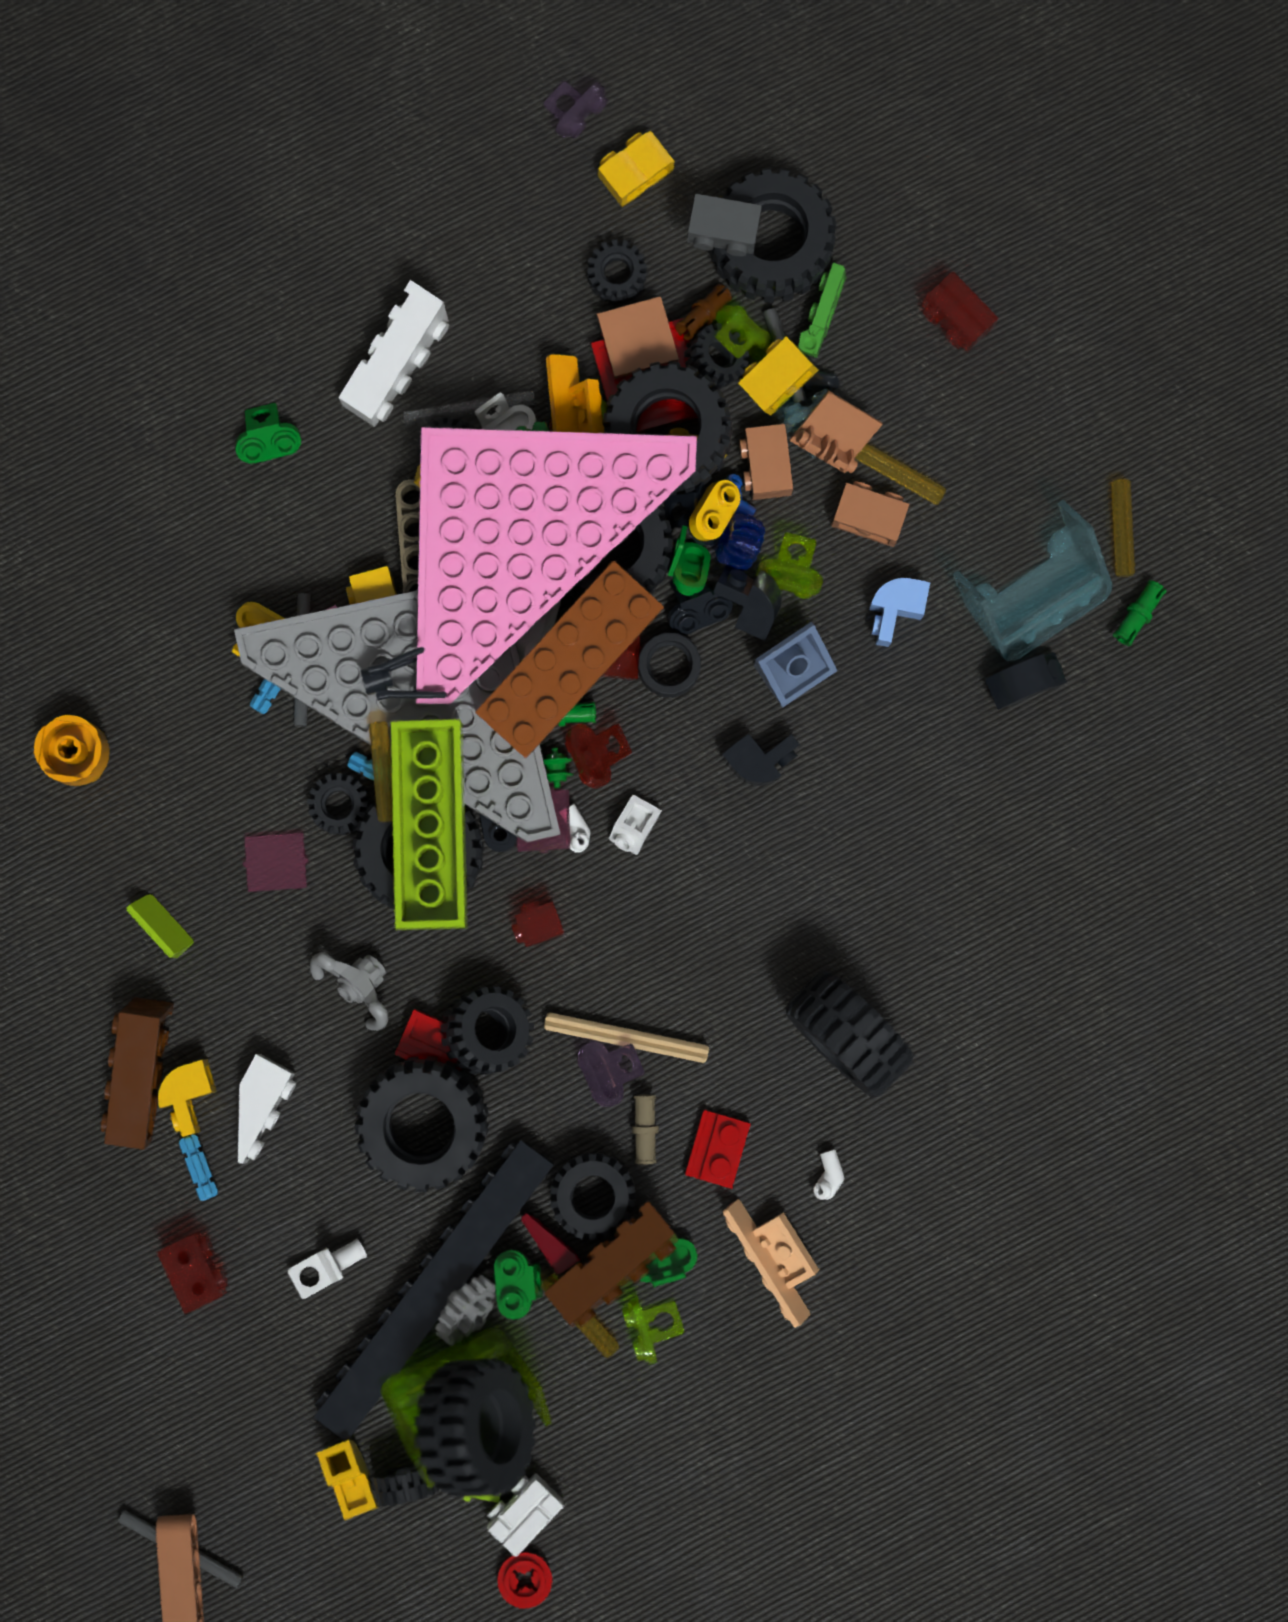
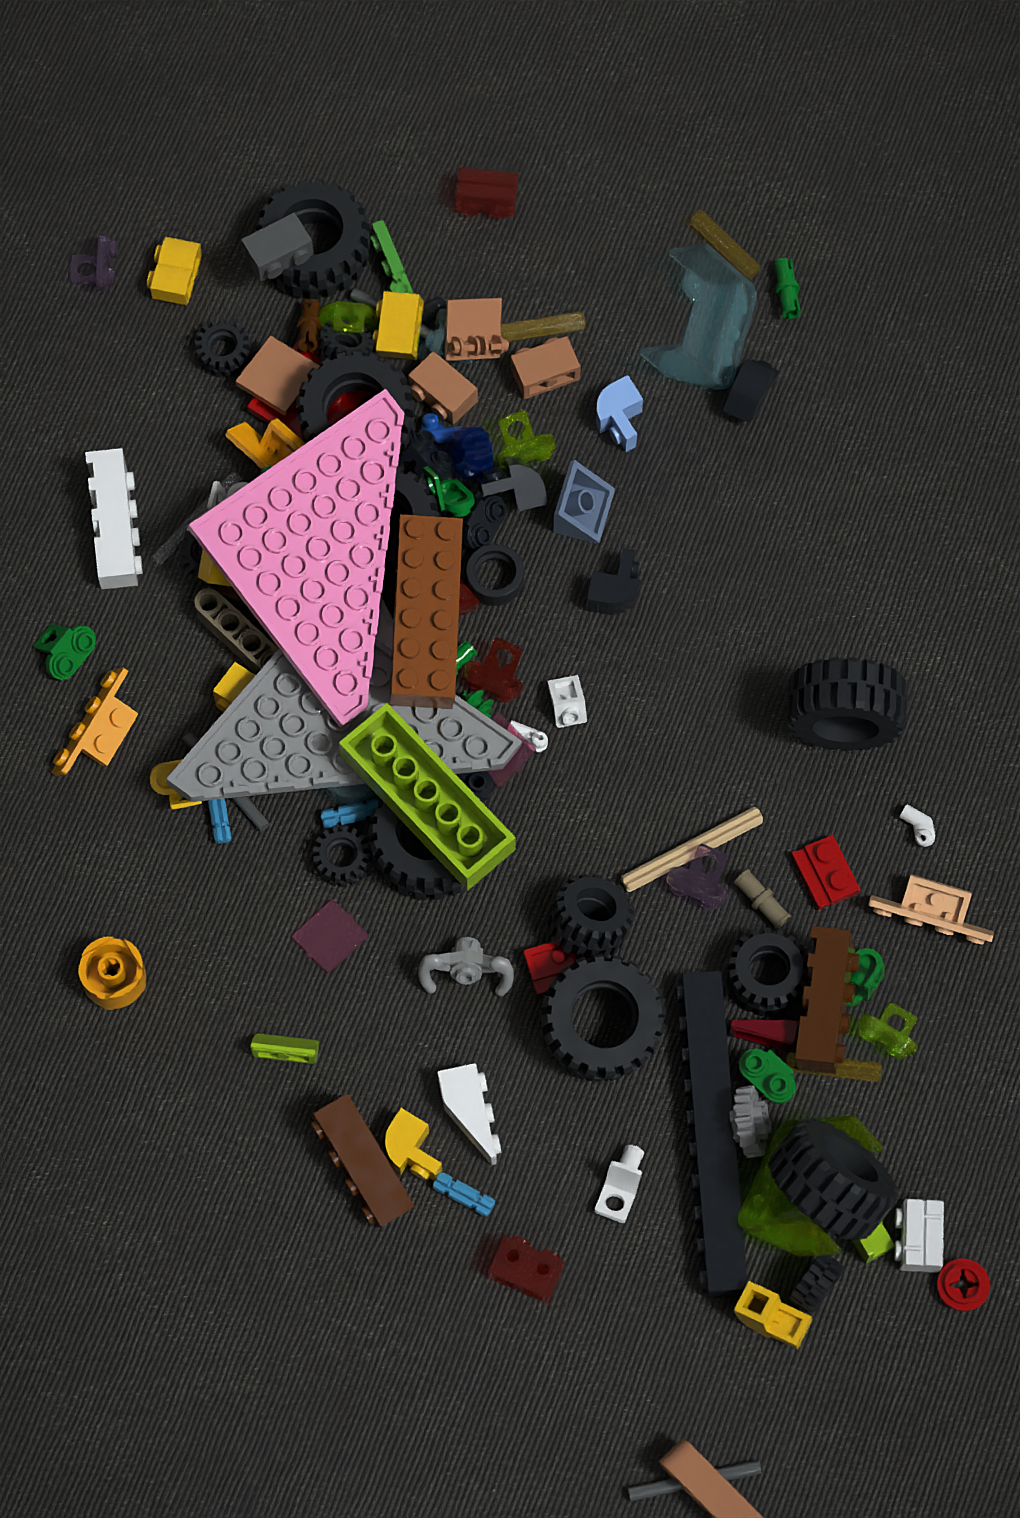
camera: 40 degrees left, 15 degrees down
black plant [361,647,447,701] -> none
clear yellow axle [369,721,393,822] -> none
clear red brick [511,901,565,948] -> none
yellow plate [689,480,740,541] -> none
none -> light orange bracket [51,667,138,776]

